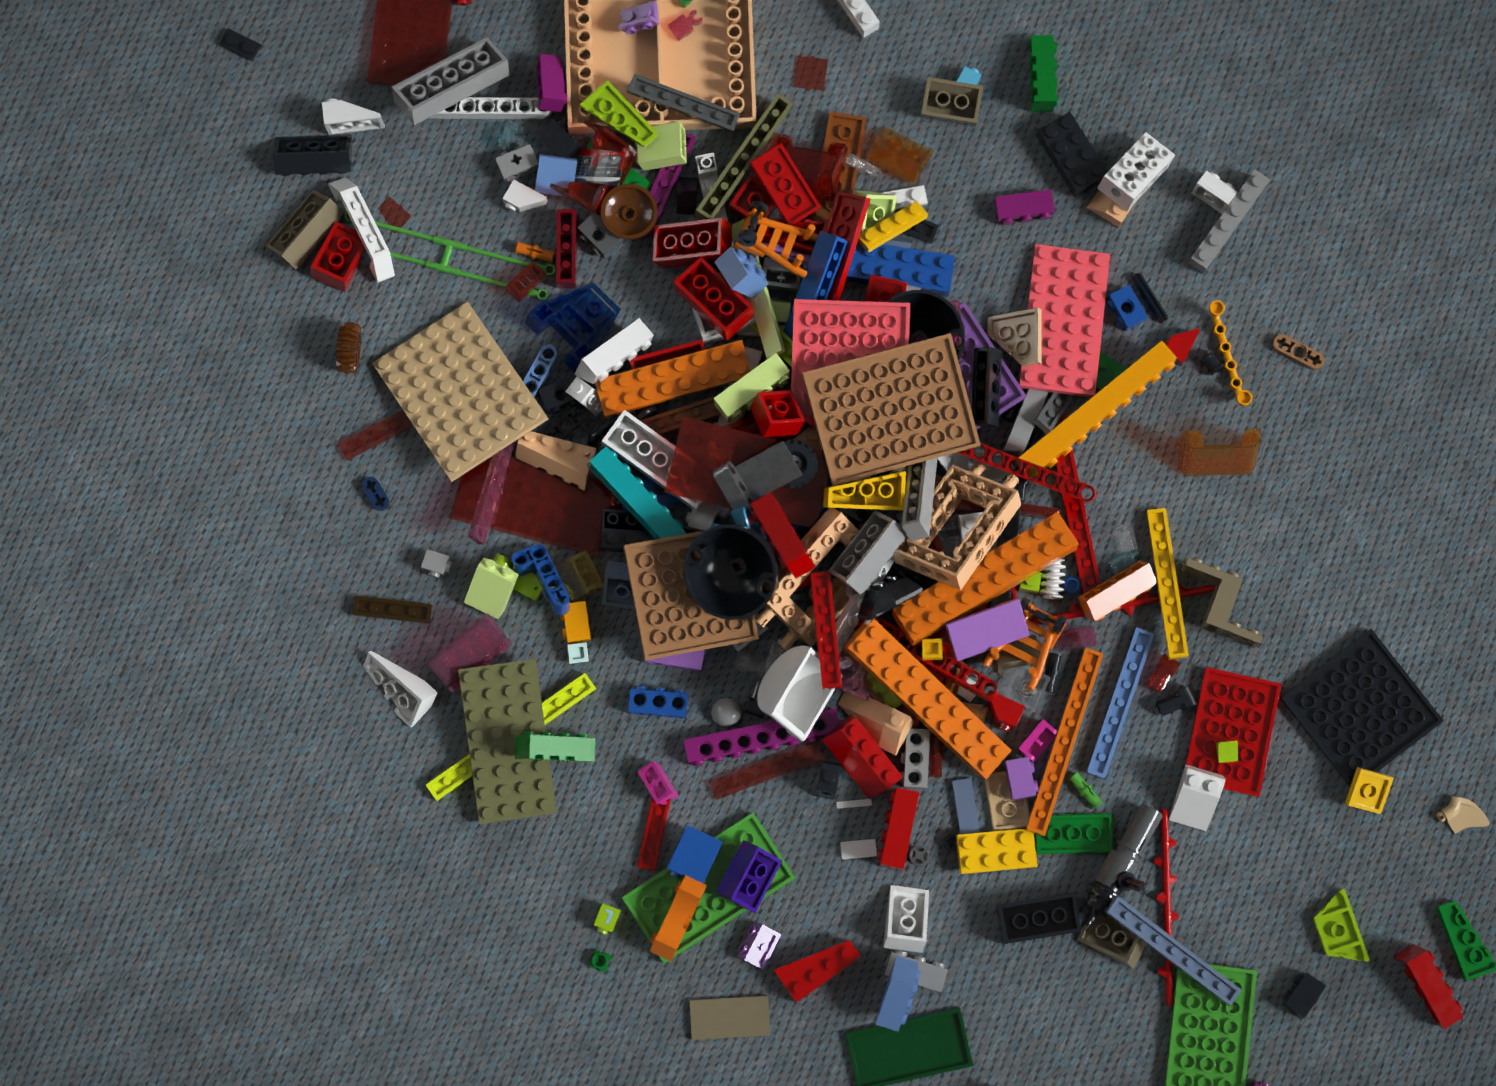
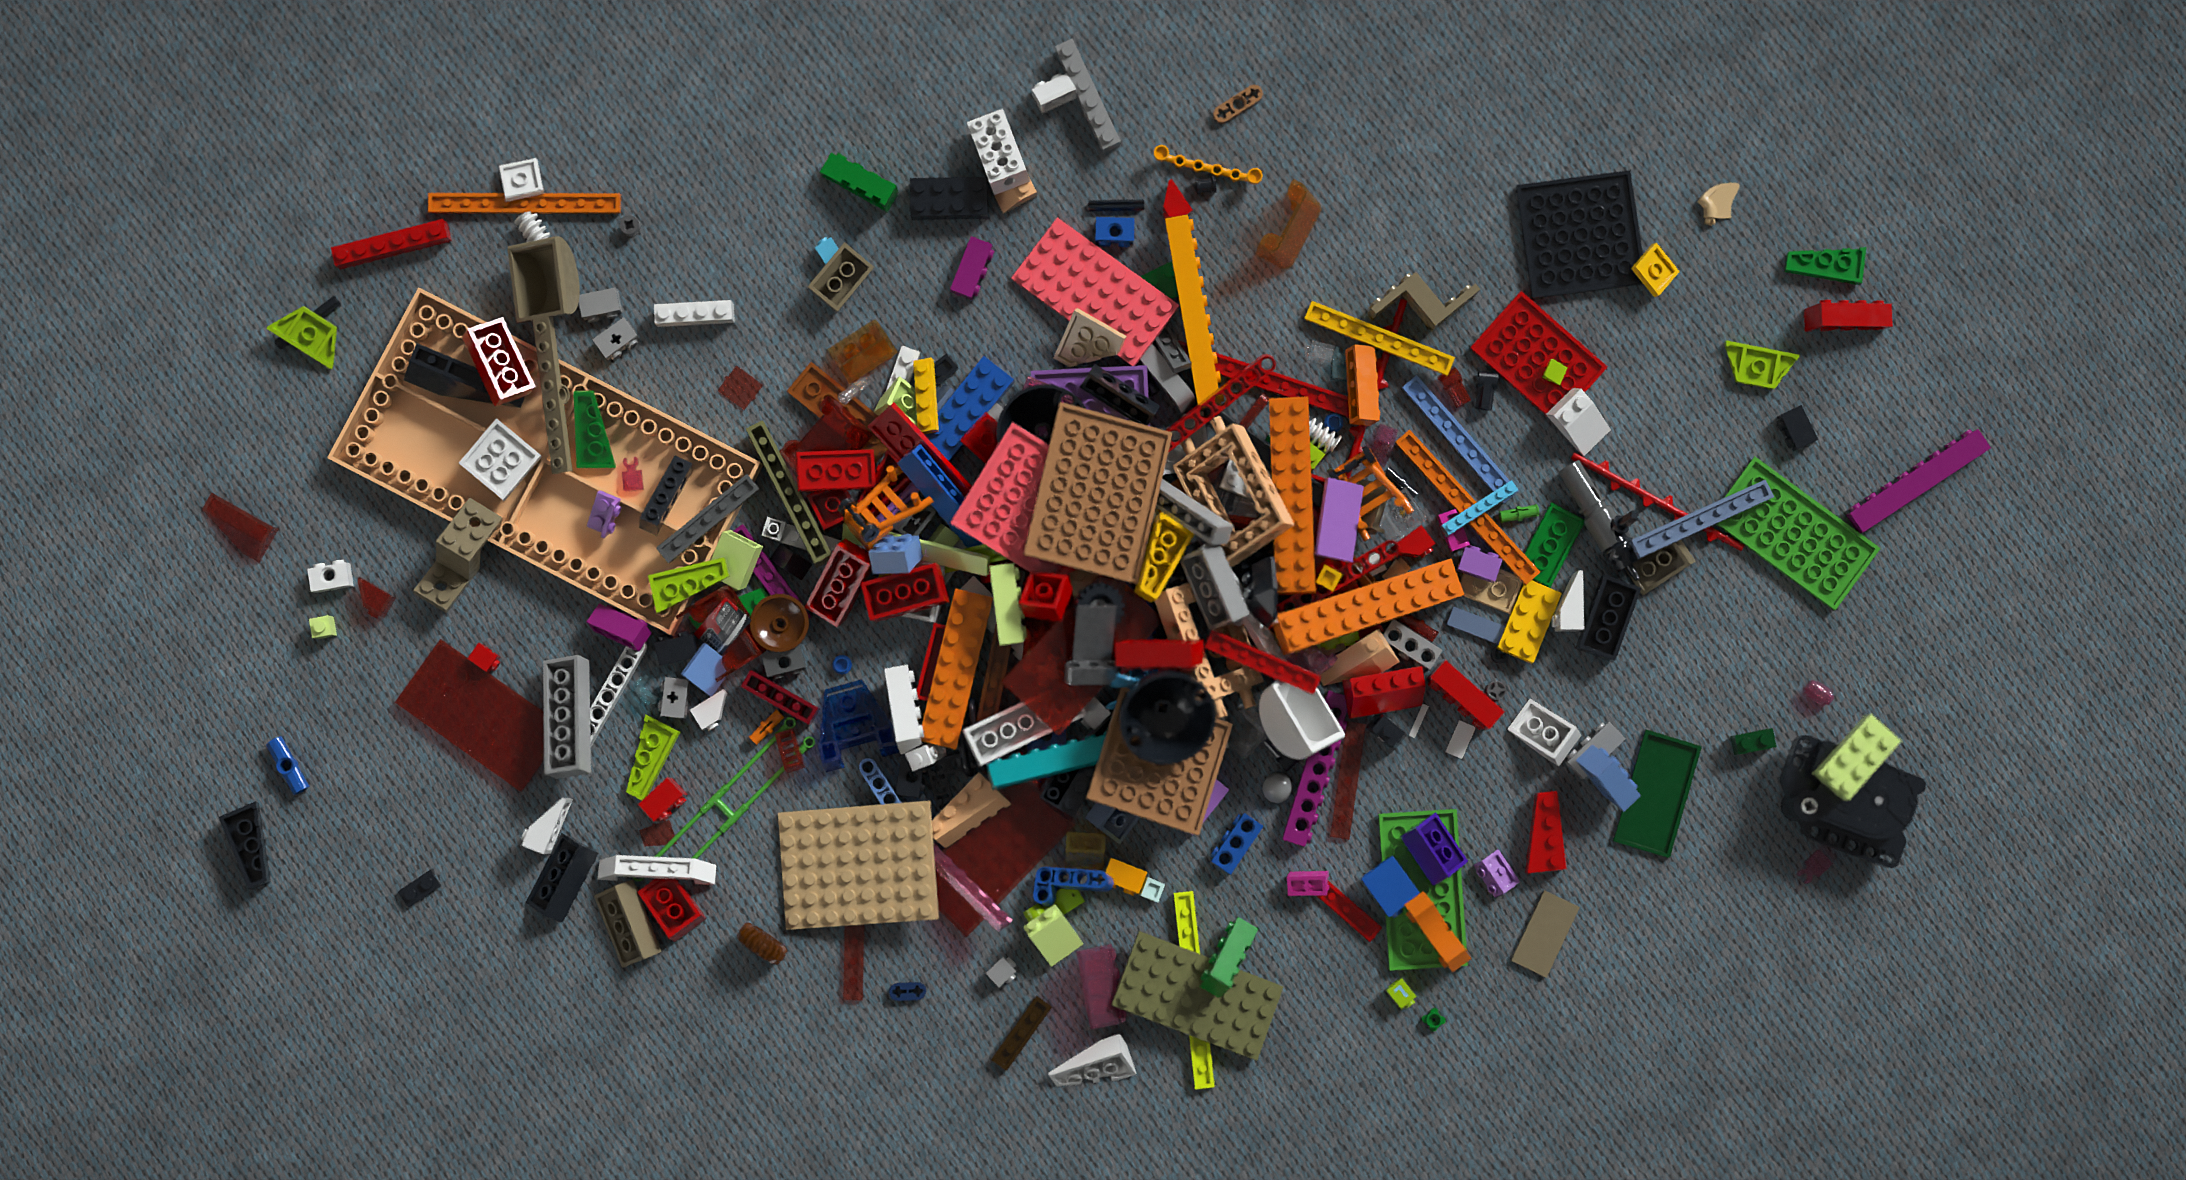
camera: 55 degrees left, 5 degrees up
none -> lime wing [626,714,680,800]
none -> red brick [638,777,688,822]
none -> black brick [639,456,692,536]
none -> blue plate [832,655,852,675]
none -> medium azure piece [1440,480,1518,537]
none -> white slope [1551,571,1584,632]

